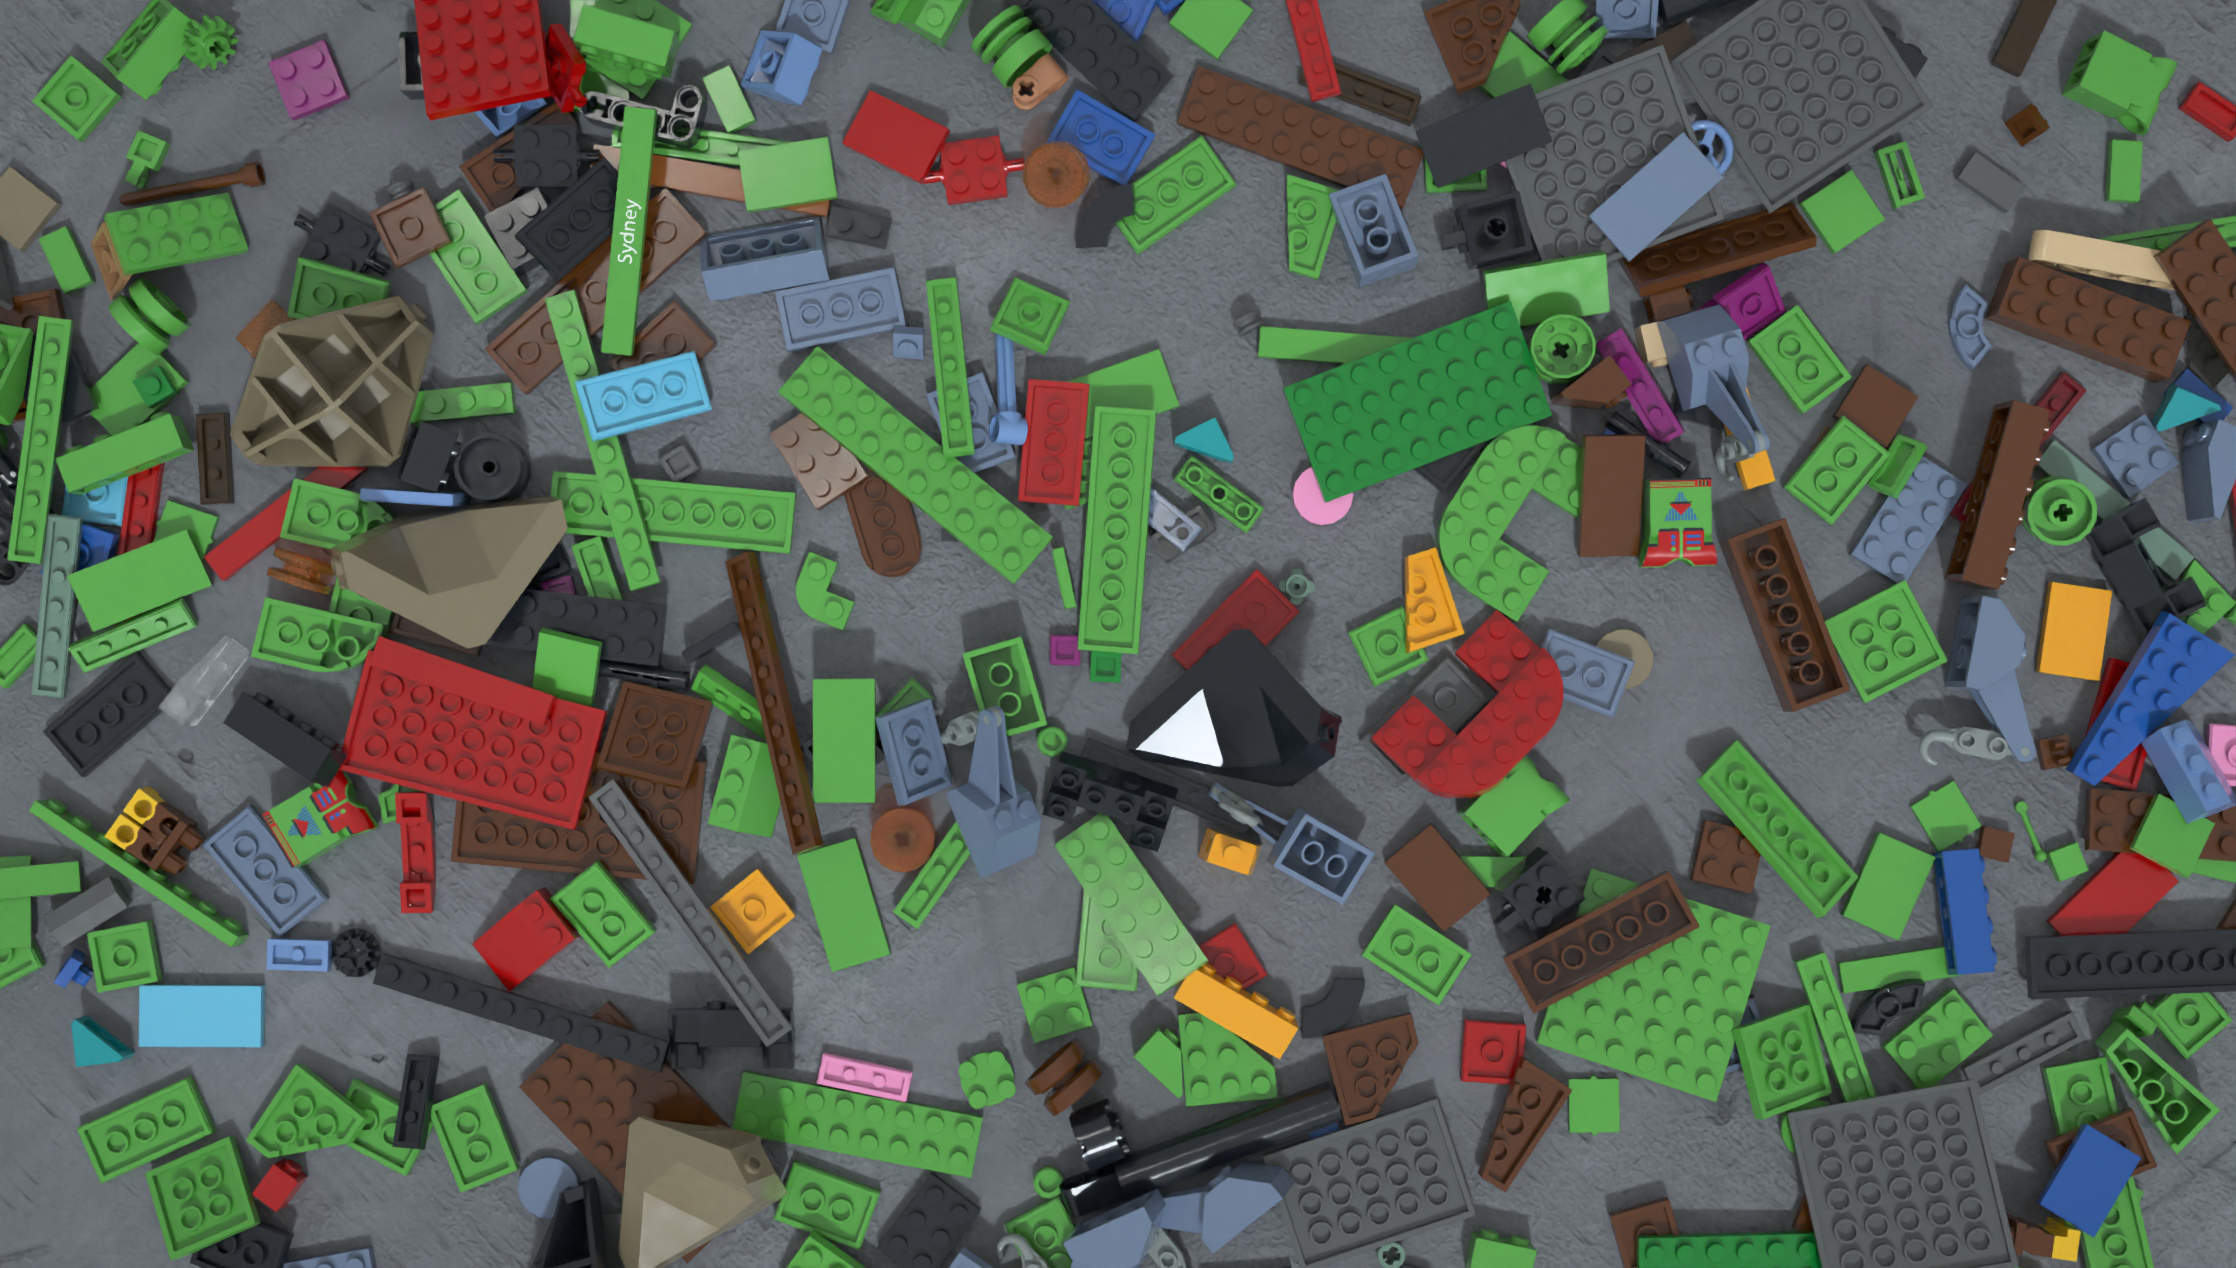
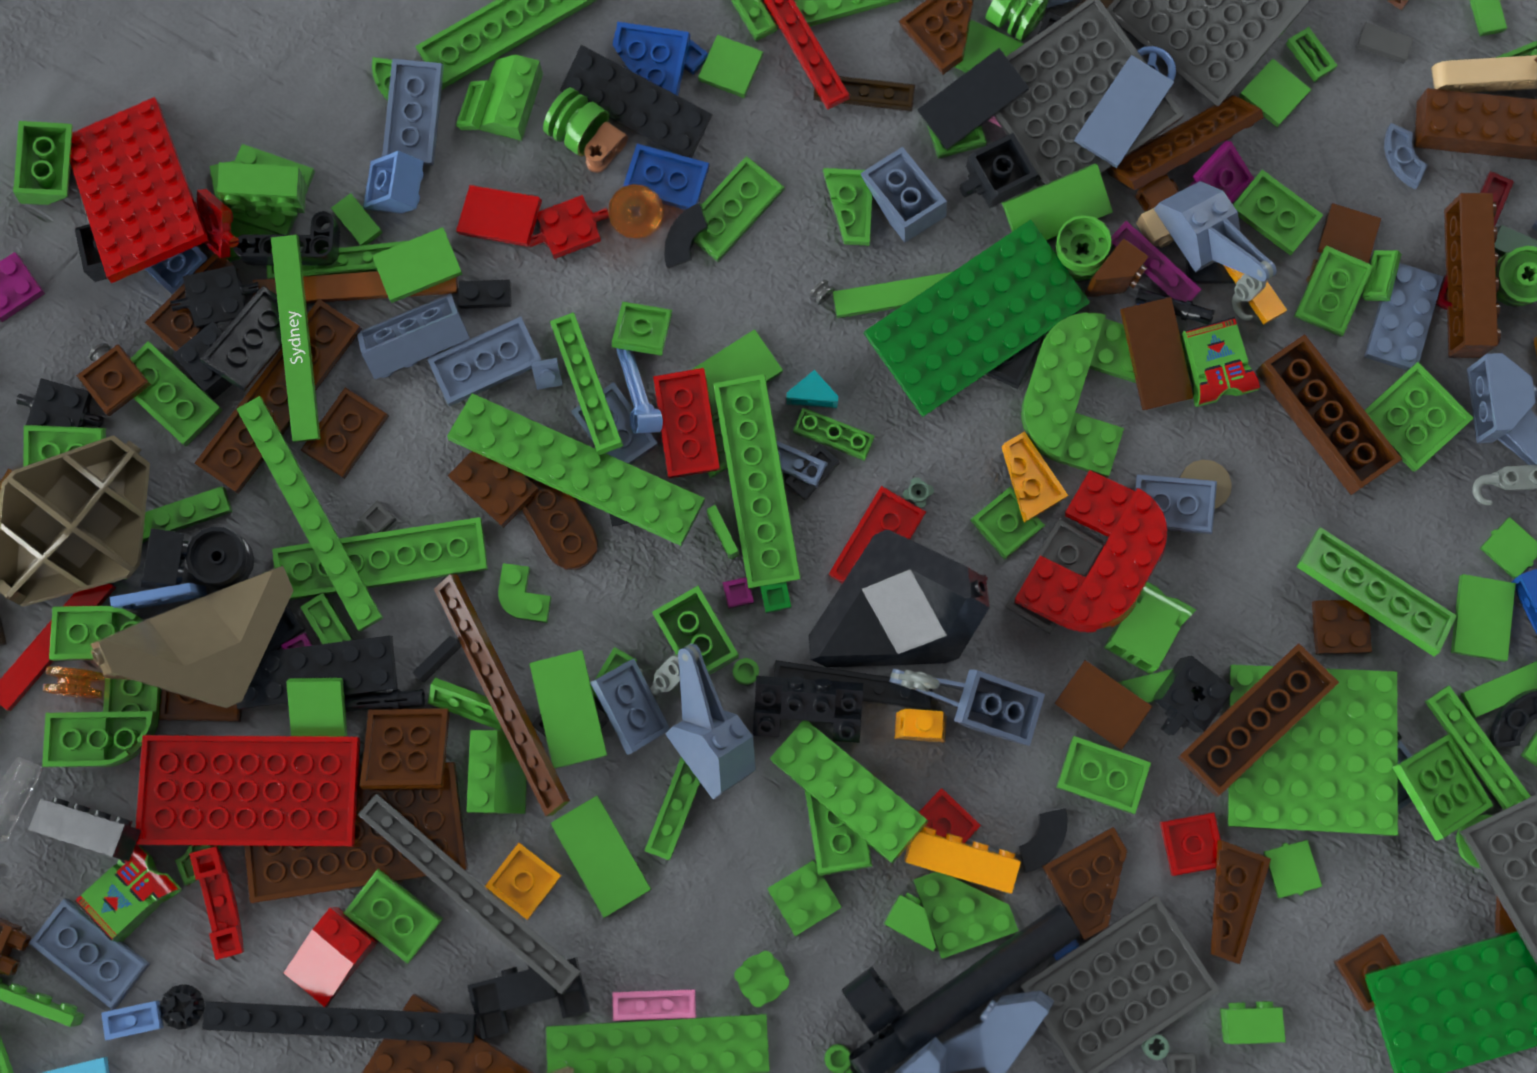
camera: 10 degrees left, 10 degrees down
red tile [369,636,556,725] -> none
medium azure tile [575,351,712,442] -> none
clear orange wheel [870,806,936,872] -> none
reddish brown wheel [1025,1038,1104,1116] -> none
reddish brown plate [1177,66,1424,209] -> none
bright pink tile [1292,467,1353,525] -> none

